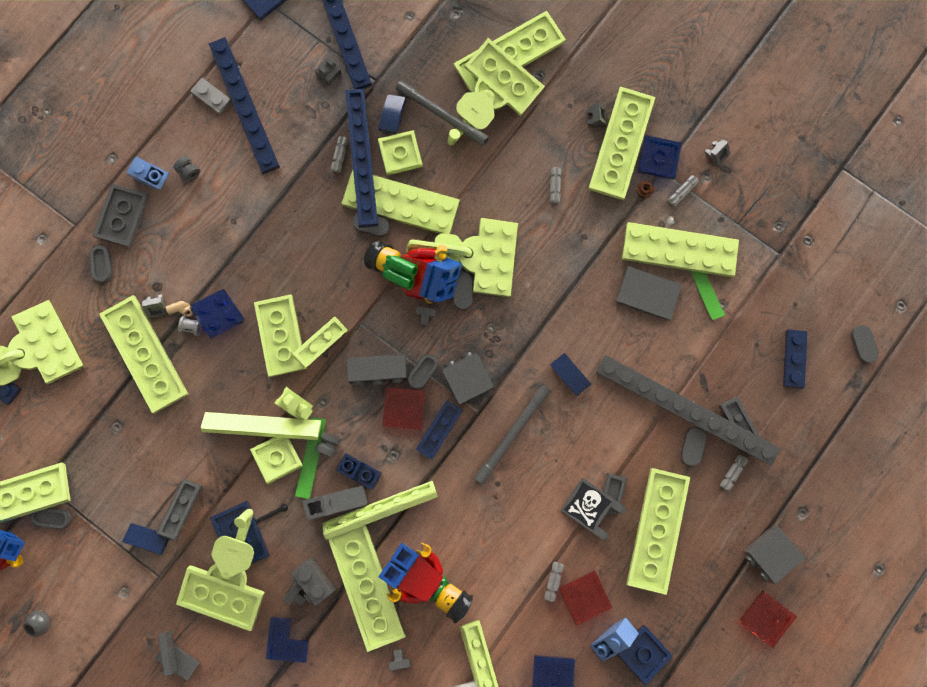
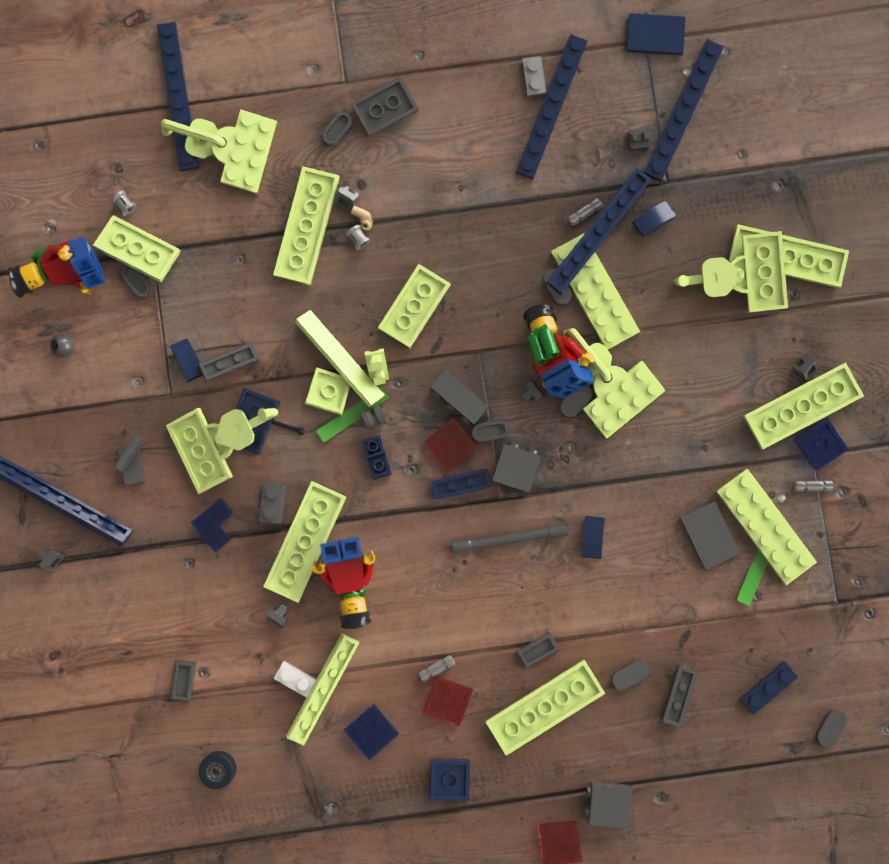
camera: 50 degrees right, 5 degrees up
medium blue slope [126,157,170,190] -> none
dark grey wheel [173,156,200,182] -> none
clear blue plate [190,289,245,339] -> none
dark grey tile [283,582,306,605] -> none
yellowish green plate [292,317,348,369] -> none
dark grey slope [303,486,368,521] -> none
yellowish green tile [322,481,438,540] -> none
yellowish green plate [378,130,423,175] -> none
dark grey piece [396,81,489,147] -> none
light grey axle [550,167,561,204] -> none
flag [561,478,627,540] -> none
medium blue slope [590,618,639,661] -> none
dark grey plate [596,355,781,466] -> none
reddish brown plate [636,180,655,198] -> none
dark grey tile [705,139,731,167] -> none
light grey axle [720,455,748,491] -> none

